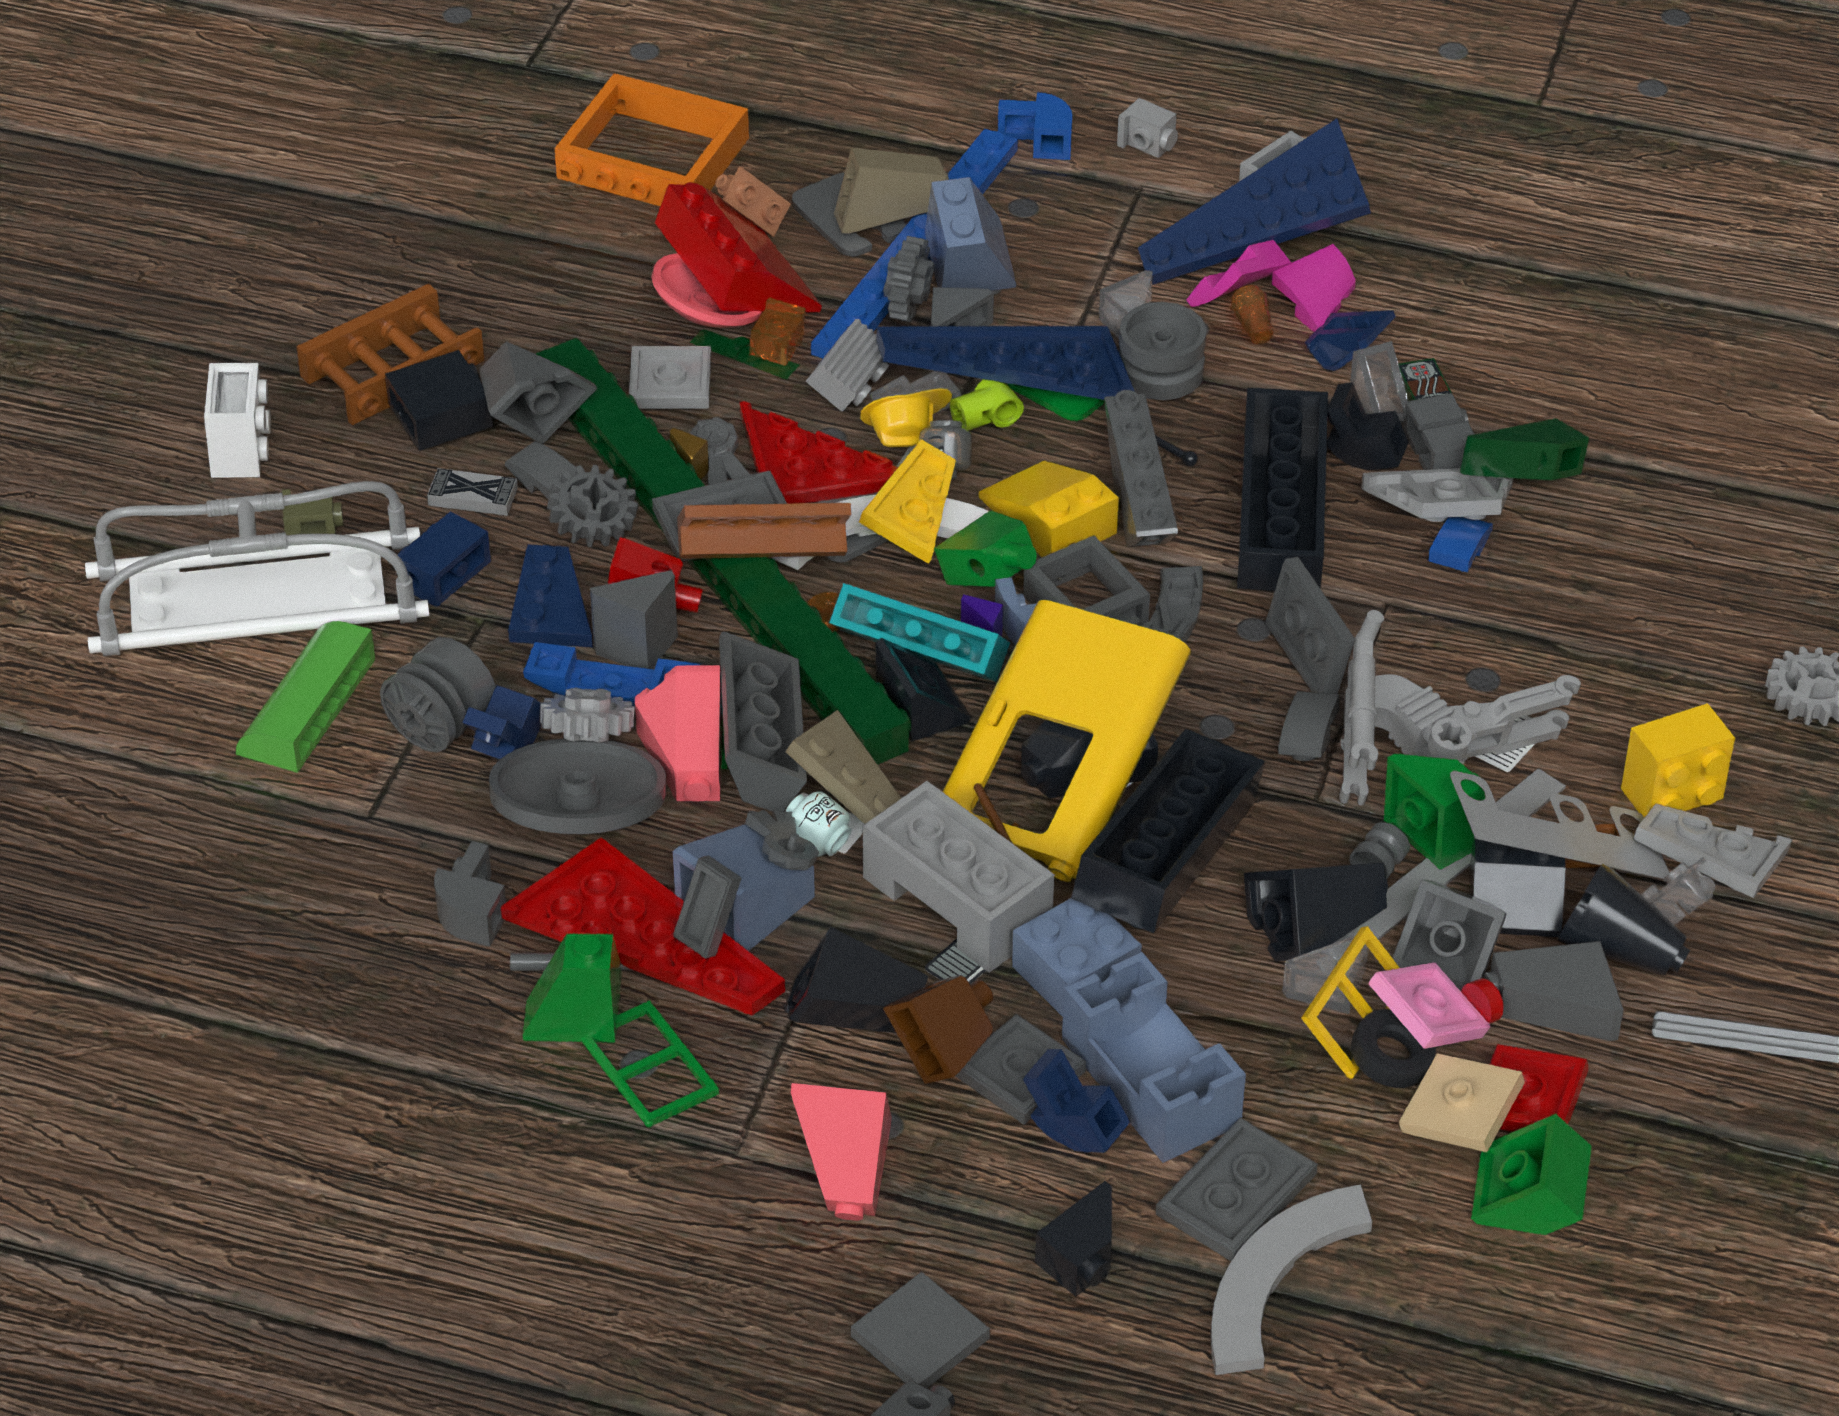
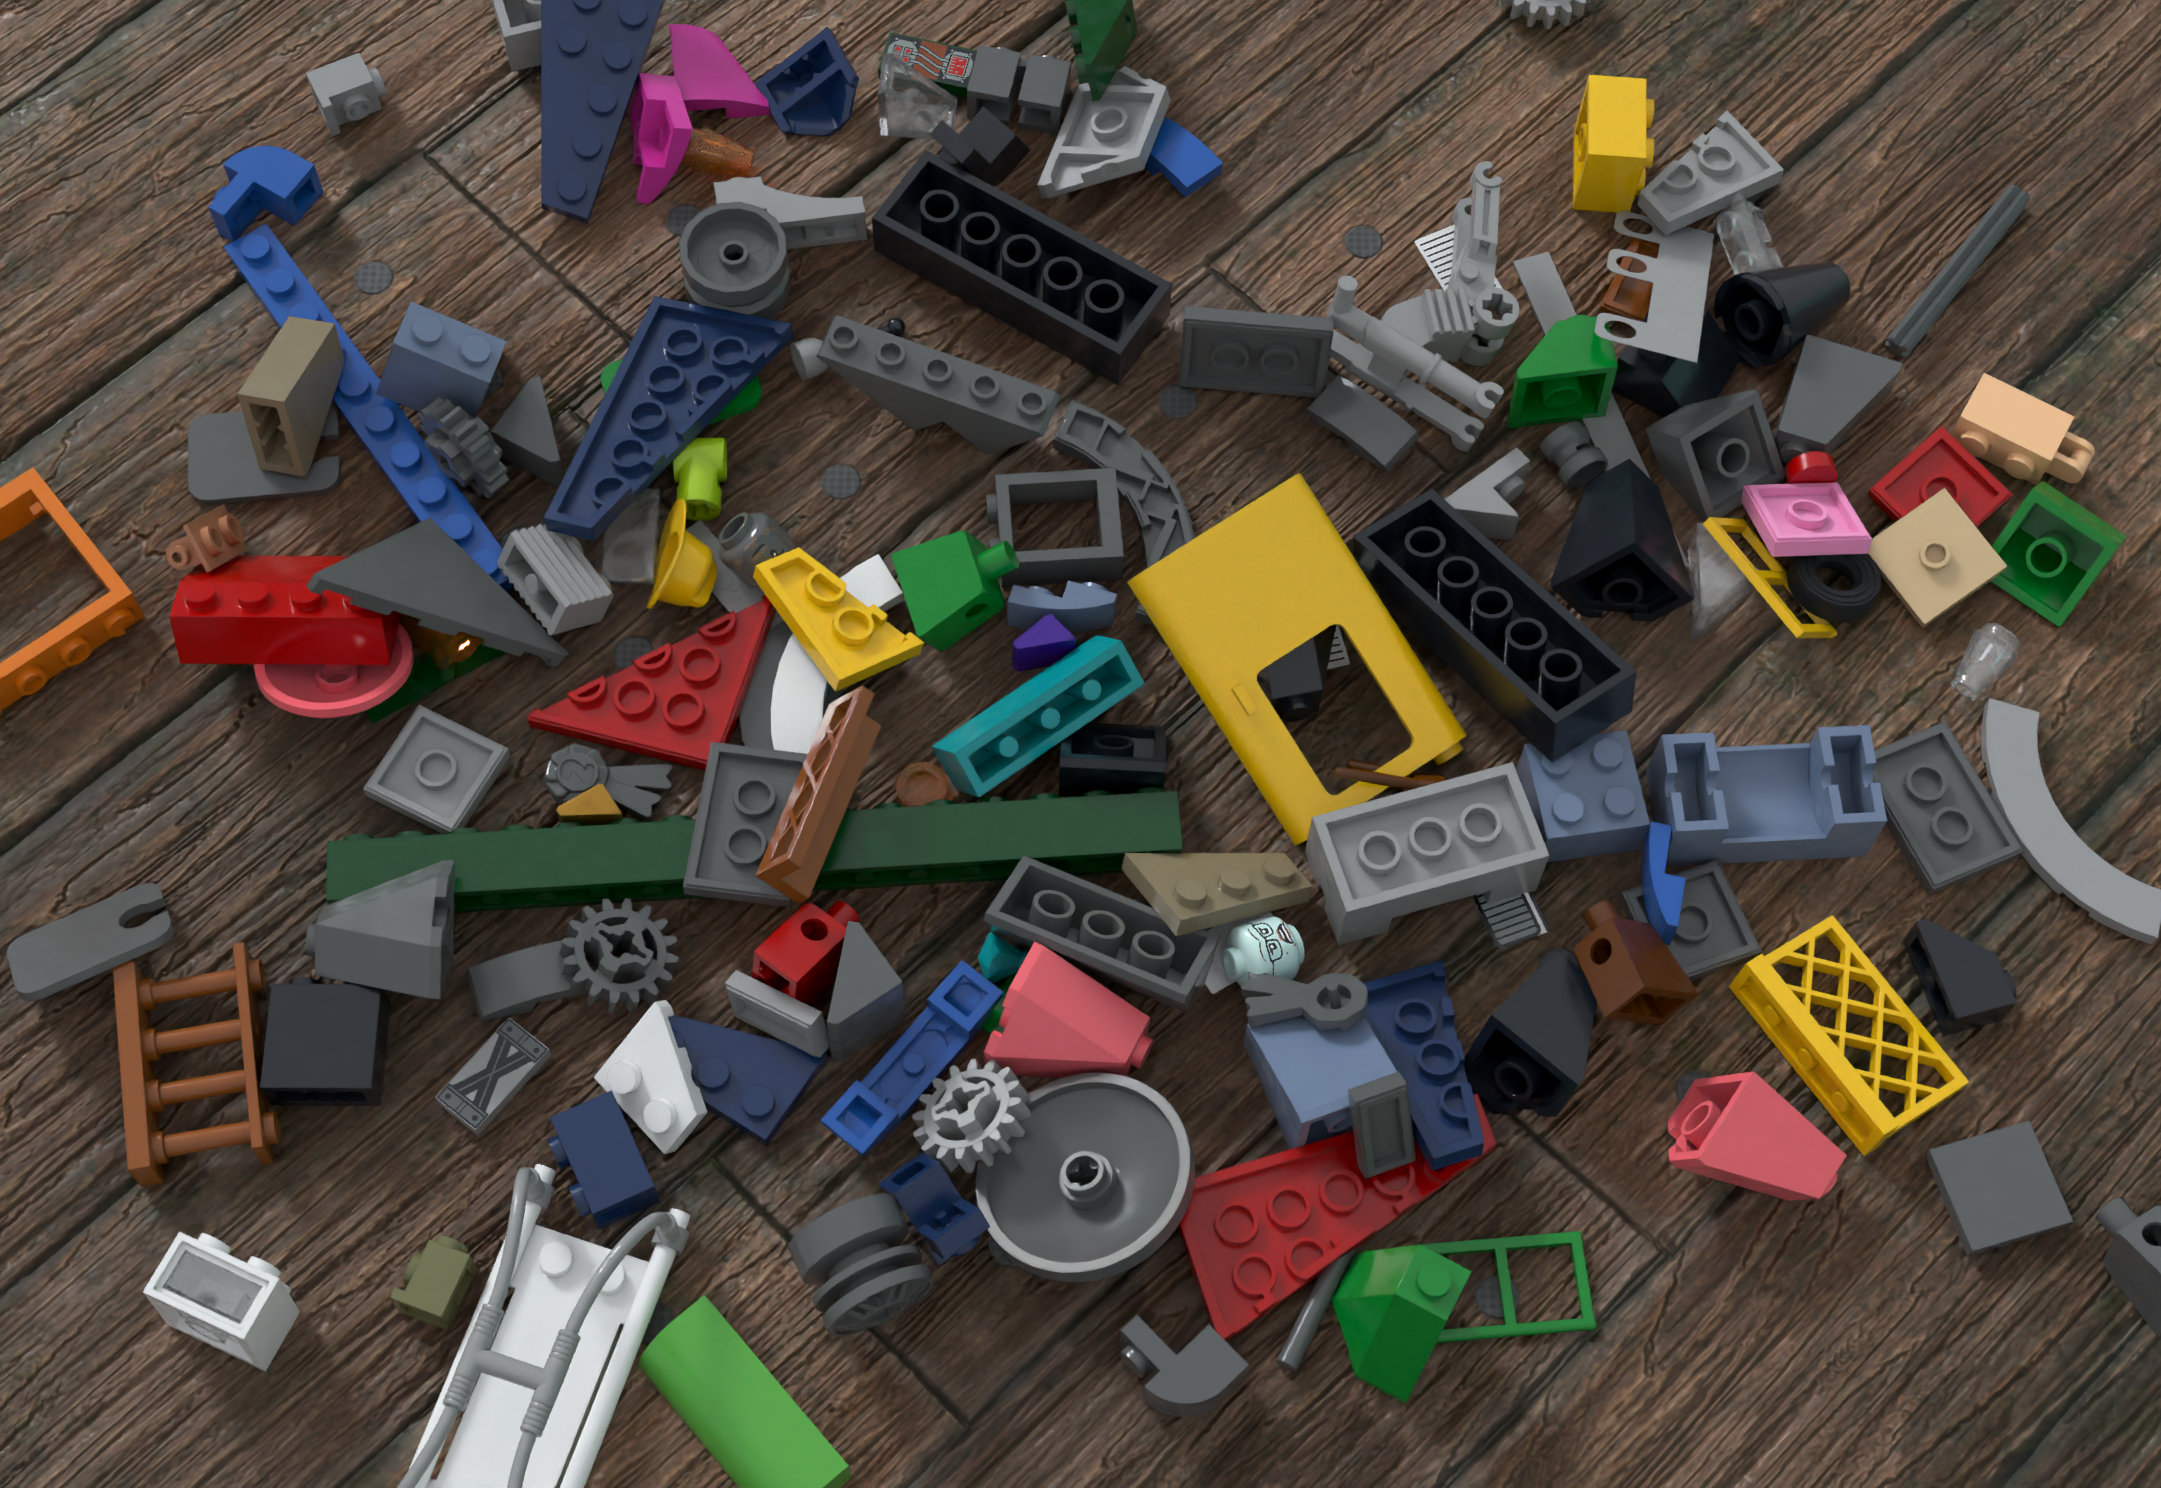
camera: 65 degrees left, 20 degrees up
yellow slope [979,460,1119,557] -> none
dark blue brick [1023,1049,1130,1153] -> none
clear slope [1099,270,1153,338] -> none
none -> dark grey piece [7,883,175,1001]
none -> dark grey tile [306,518,569,668]
none -> white wing [594,1000,707,1154]
none -> light grey slope [714,176,867,250]
none -> light grey tile [725,970,830,1058]
none -> dark blue wing [1363,960,1484,1171]
none -> light grey slope [1444,447,1530,540]
none -> blue slope [1641,821,1686,946]
none -> yellow fence [1728,915,1969,1156]
none -> light nougat brick [1951,373,2095,485]
none -> clear cone [1951,623,2021,700]

